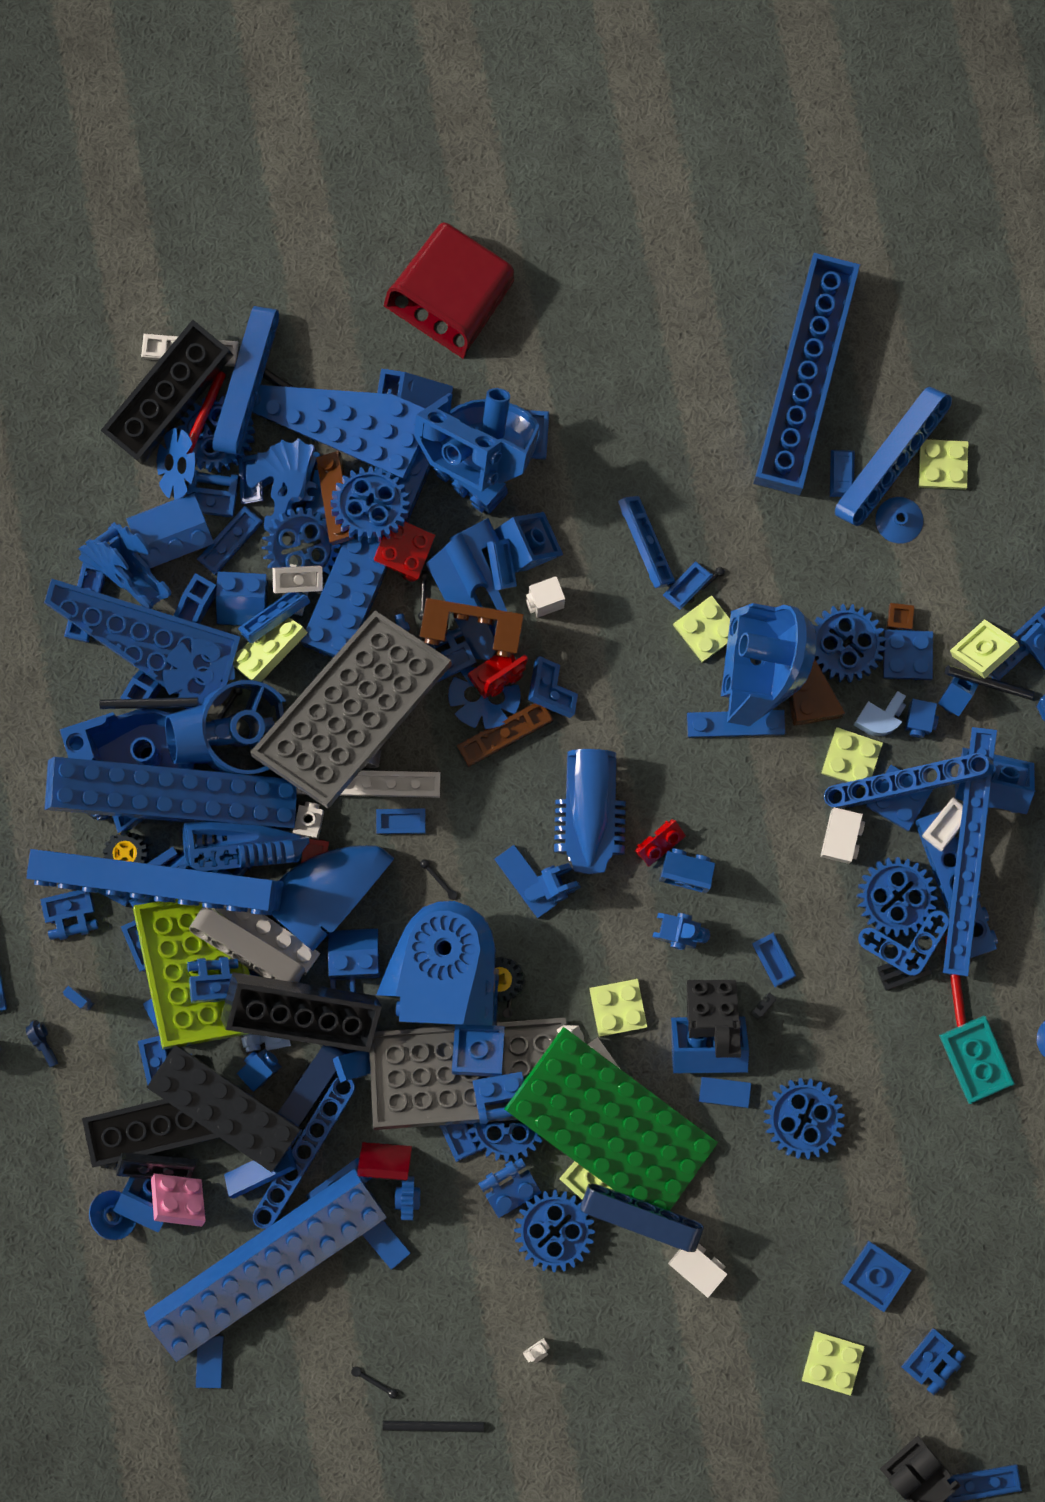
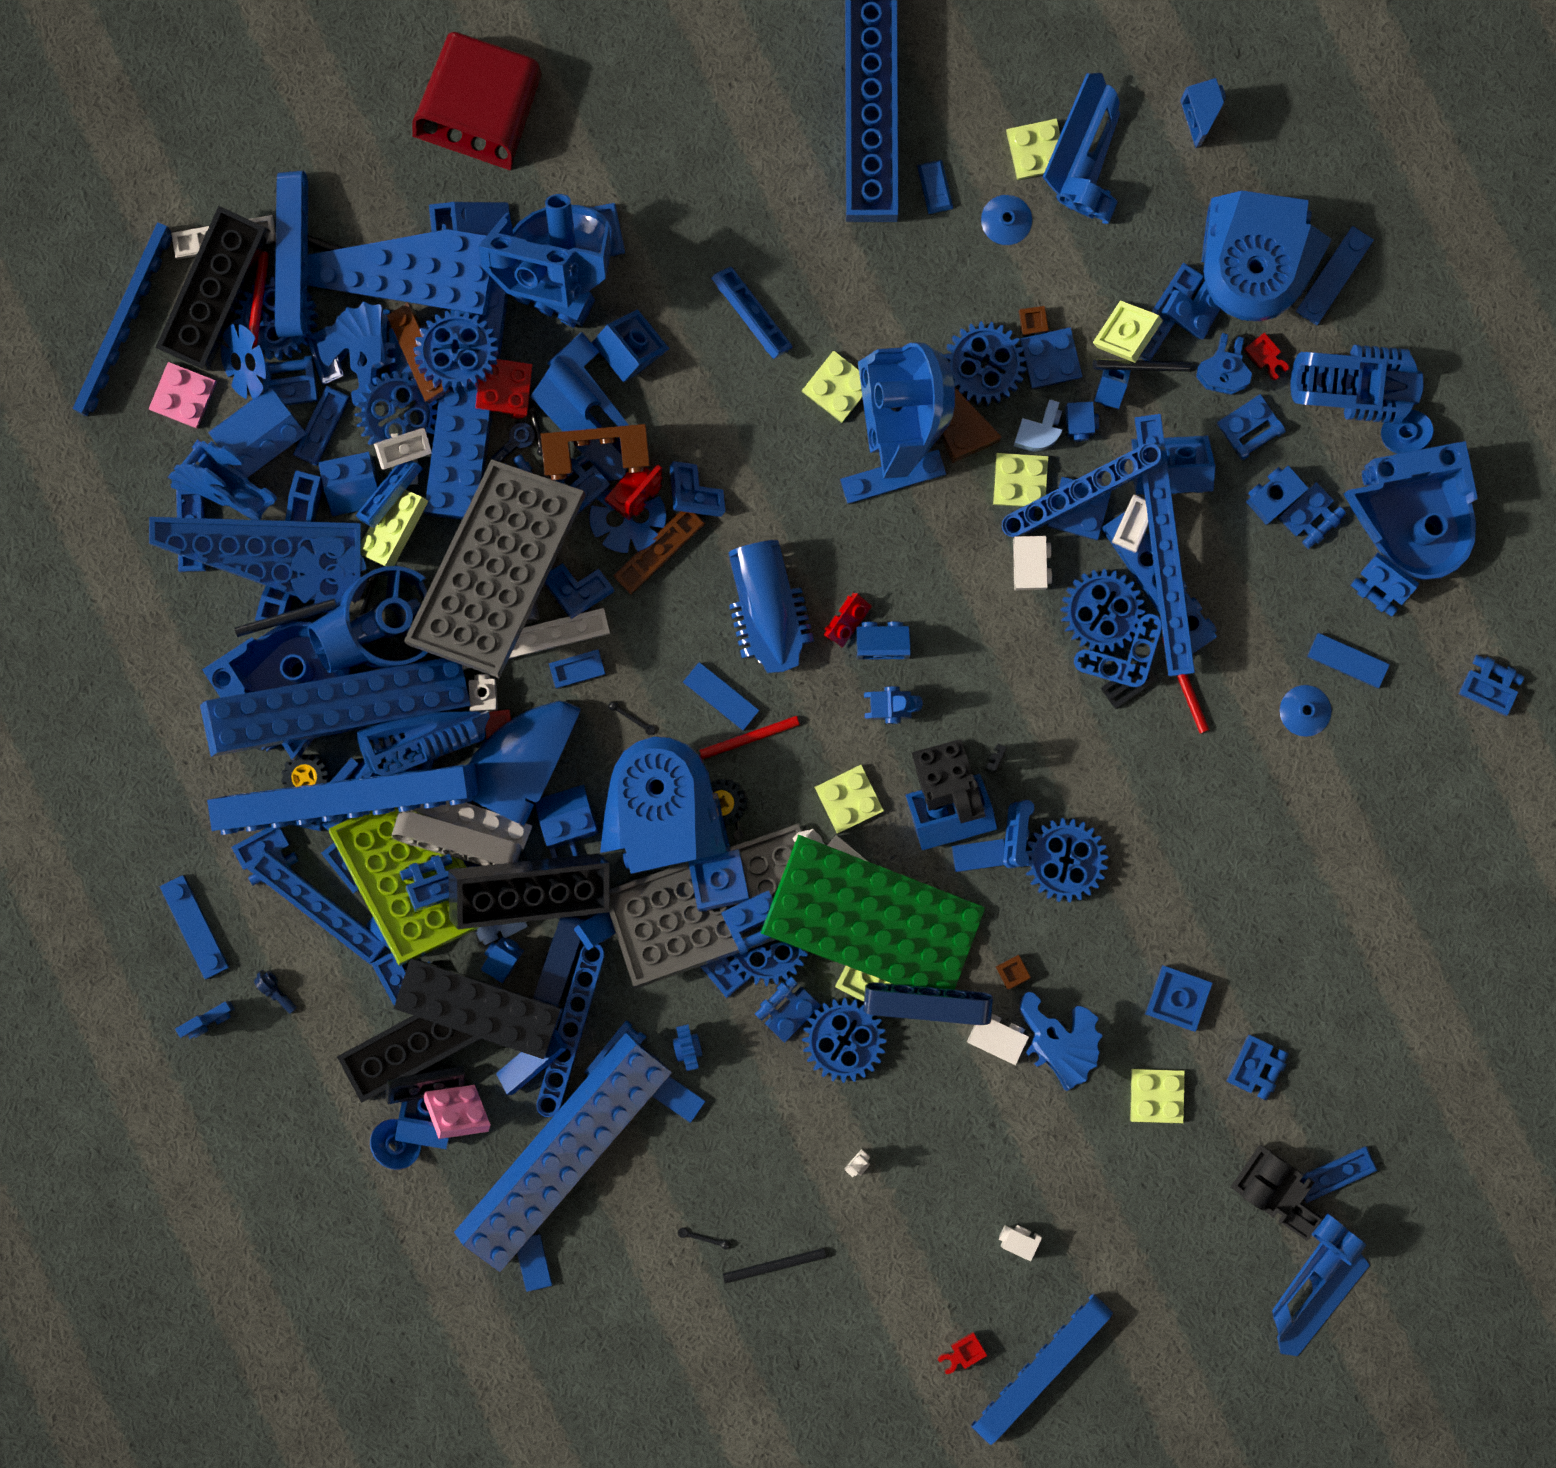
camera: 10 degrees left, 5 degrees up
blue tile [63,986,95,1011] -> none
dark red tile [357,1142,412,1180] -> none
blue tile [487,539,517,590] -> none
blue hinge [524,863,581,903] -> none
white brick [526,576,565,618] -> none
blue tile [663,561,713,610] -> none
black hinge [688,567,725,603] -> none
blue tile [752,932,796,987] -> none
blue beam [835,387,952,526] -> none
teal tile [939,1016,1014,1104] -> none
none -> blue plate [72,222,172,416]
none -> bright pink plate [149,362,217,429]
none -> blue tile [247,848,385,965]
none -> dark blue plate [491,423,535,462]
none -> blue plate [544,563,614,619]
none -> red bar [699,716,800,760]
none -> reddish brown plate [995,955,1031,990]
none -> white brick [999,1225,1042,1261]
none -> blue plate [1003,800,1034,868]
none -> blue animal [1019,992,1102,1091]
none -> blue panel [1043,73,1120,224]

